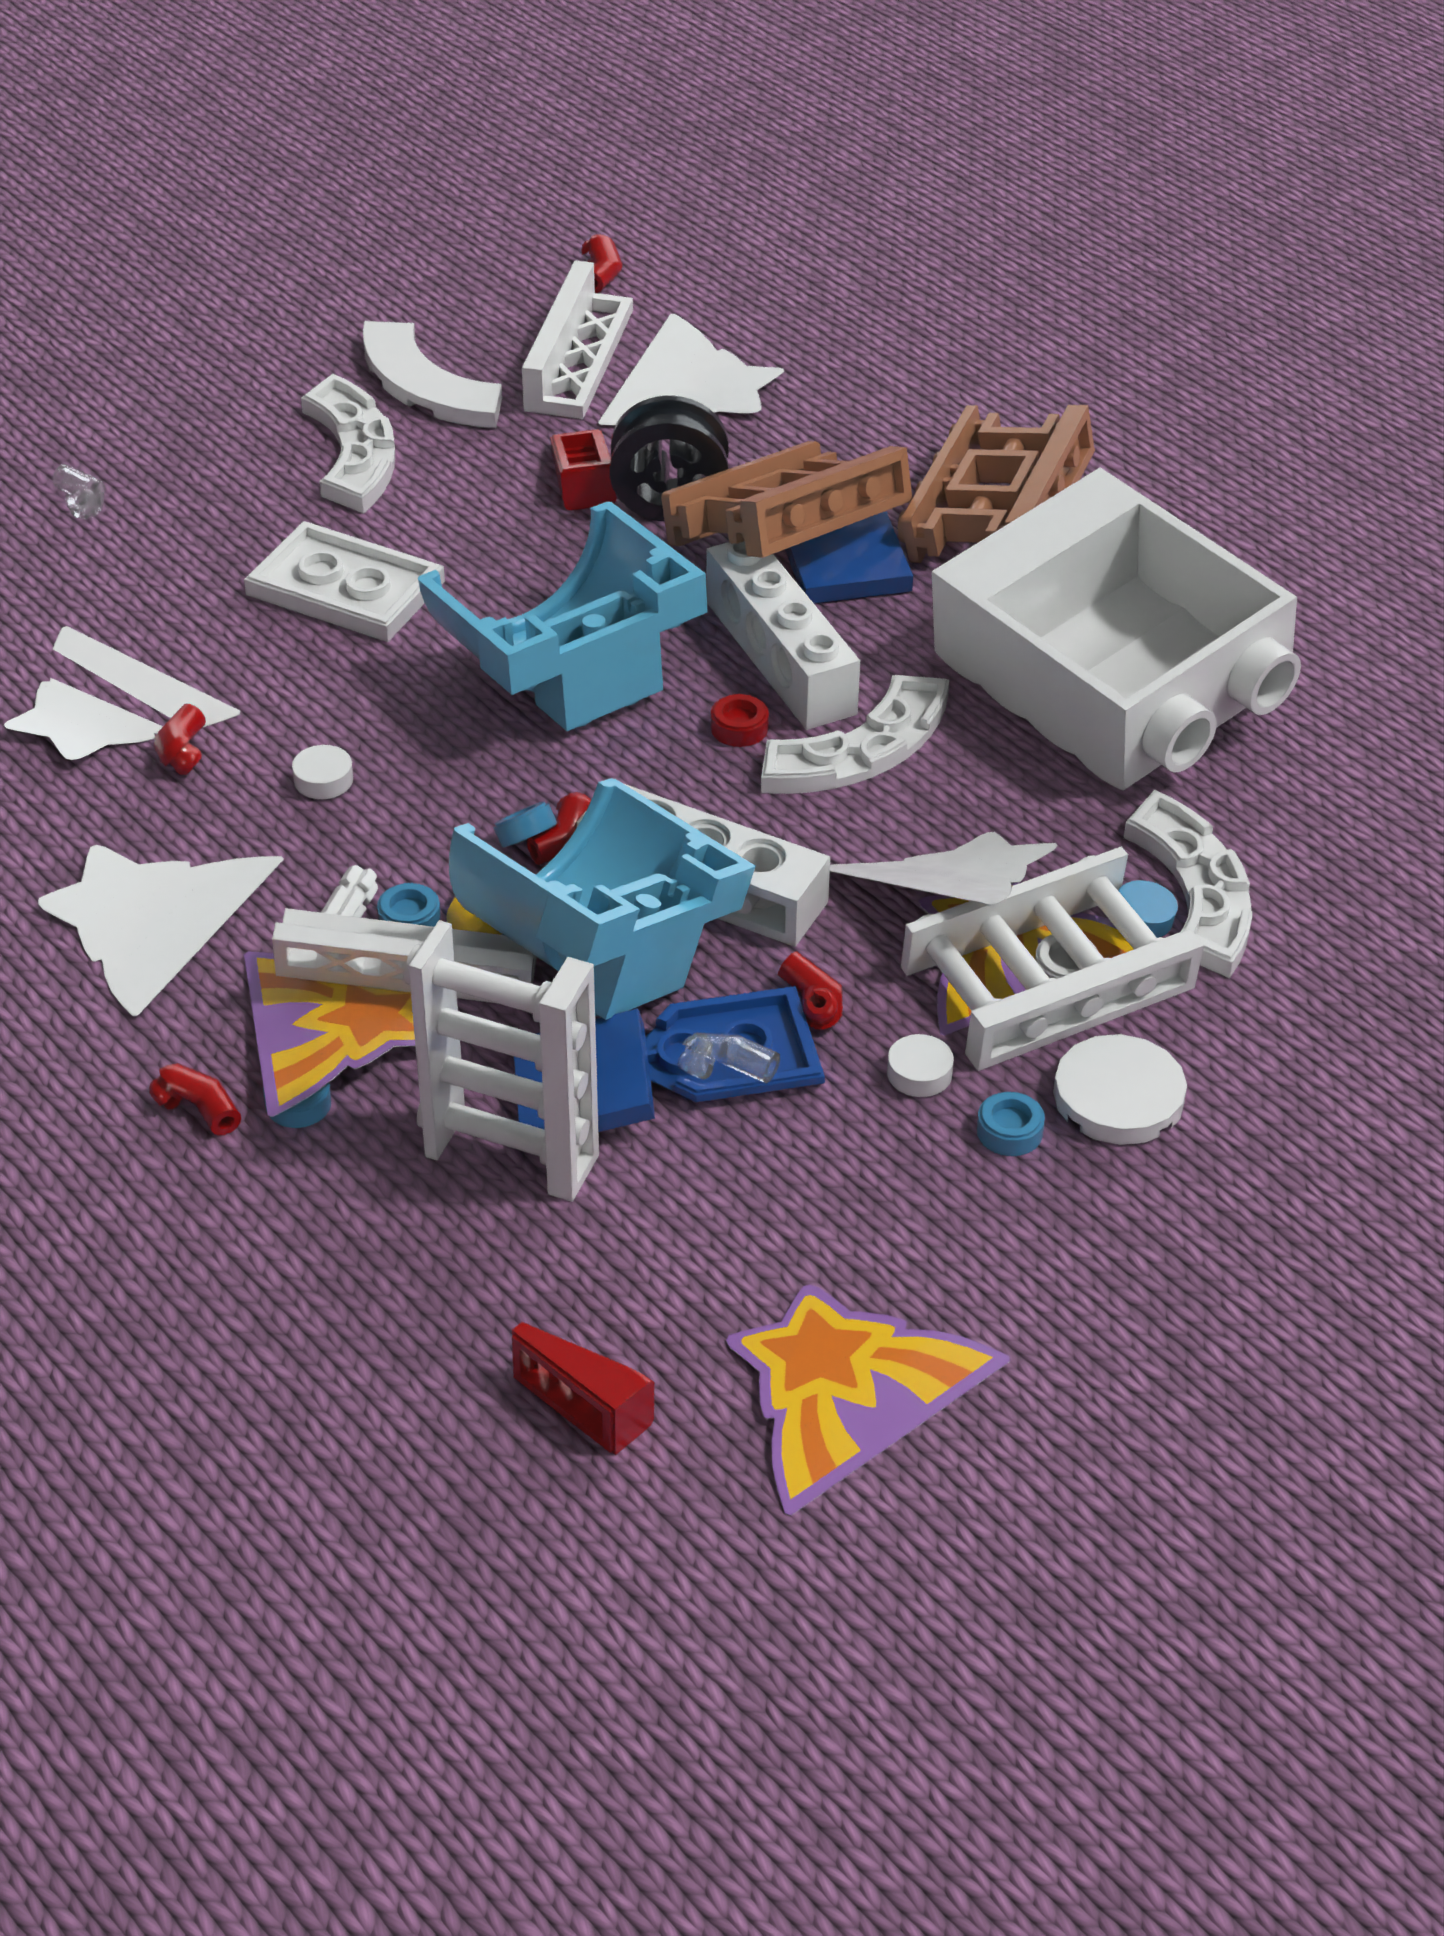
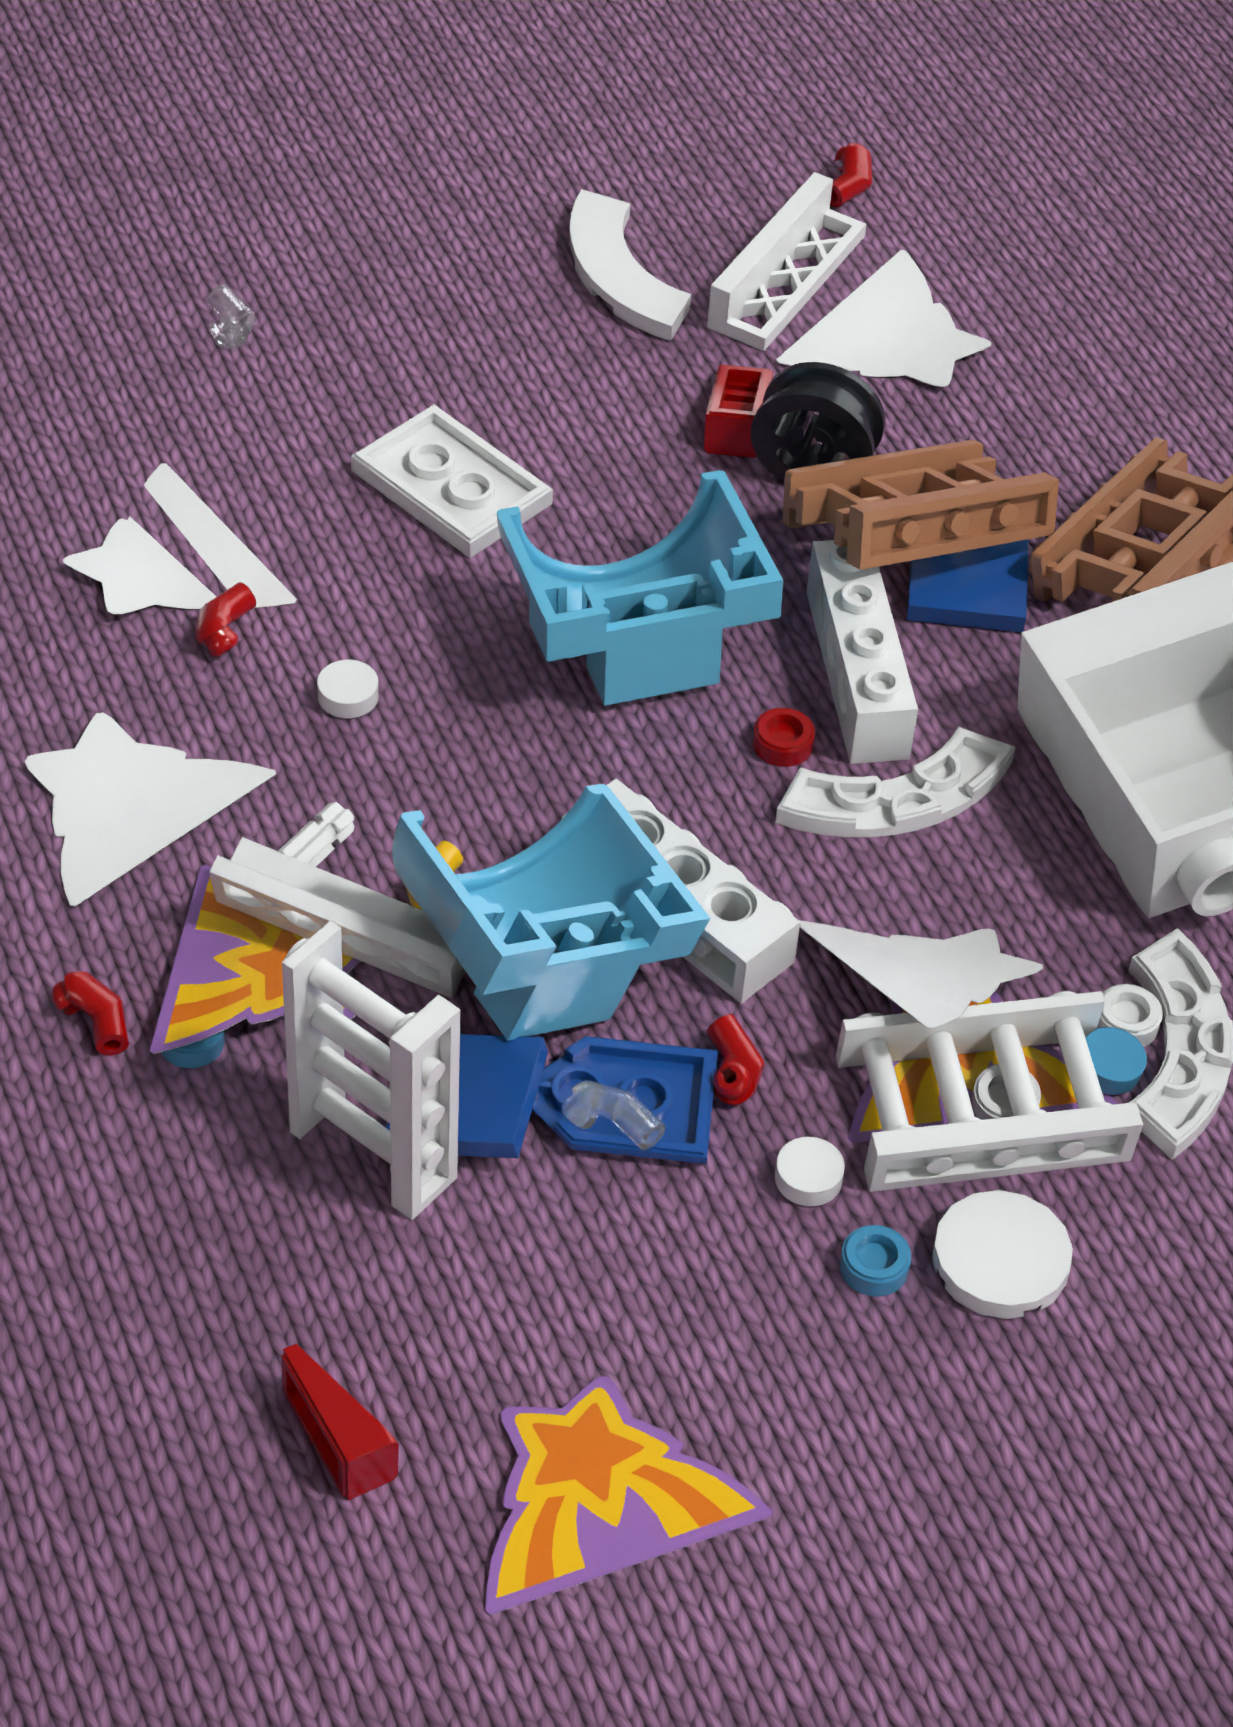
camera: 15 degrees right, 5 degrees up
white tile [301,374,395,514] -> none
dark azure tile [377,883,441,927] -> none
dark azure tile [493,801,557,847] -> none
red arm [527,792,591,865] -> none
none -> white tile [1097,984,1163,1047]

